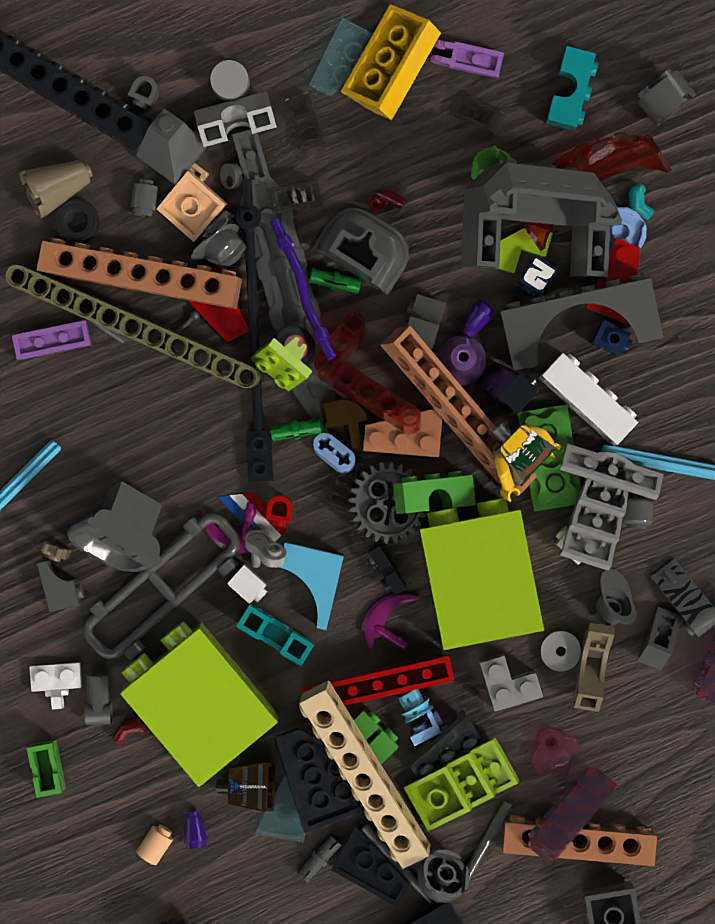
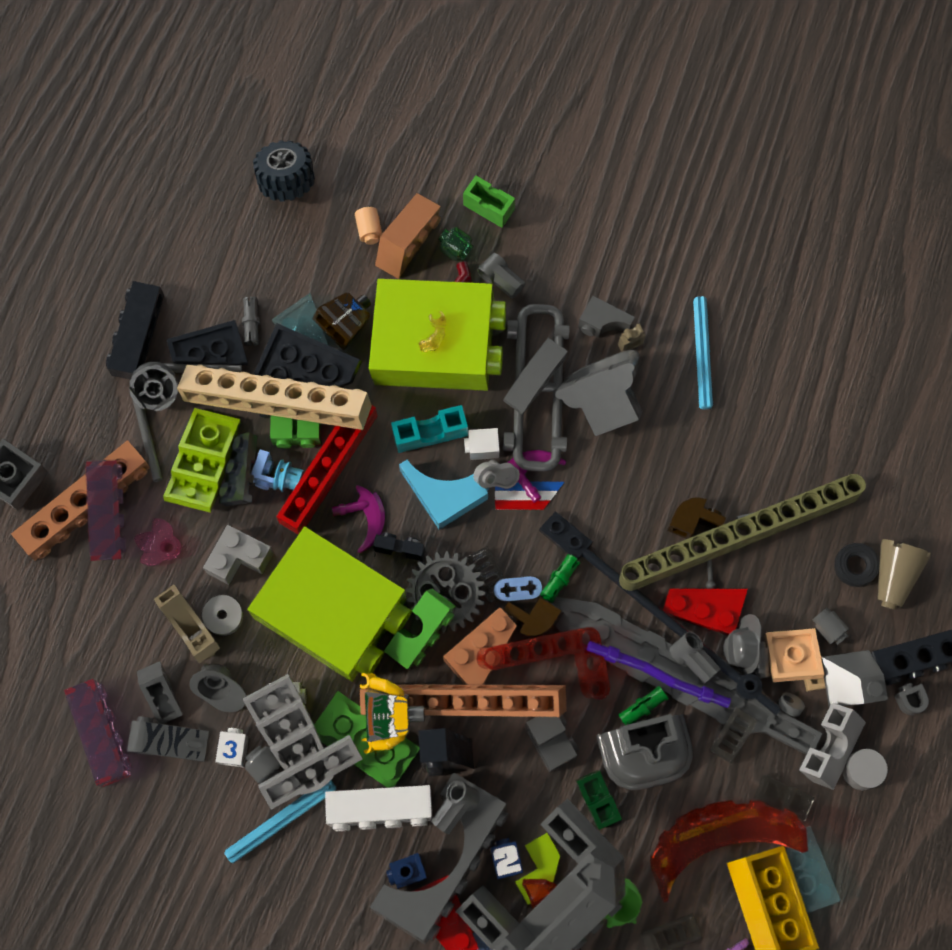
camera: 135 degrees right, 15 degrees down
medium lavender plate [12,320,92,360] -> none
white hinge [30,662,83,709] -> none
nougat brick [37,238,242,309] -> none
dark purple cone [183,811,208,849] -> none
lime plate [251,326,316,391] -> none
red plate [265,496,293,527] -> none
dark red arm [368,189,406,211] -> none
medium lavender cone [437,335,486,385] -> none
dark purple cone [460,300,496,338] -> none
none -> white brick [215,728,249,768]
none -> nougat wedge [375,193,441,279]
none -> clear yellow piece [419,311,446,352]
none -> dark grey piece [431,780,480,835]
none -> clear green head [438,227,474,262]
none -> dark grey slope [503,338,568,415]
none -> dark green slope [575,770,622,830]
none -> clear red windscreen [650,800,808,903]
none -> dark brown brick [667,497,726,539]
none -> dark grey piece [670,631,721,683]

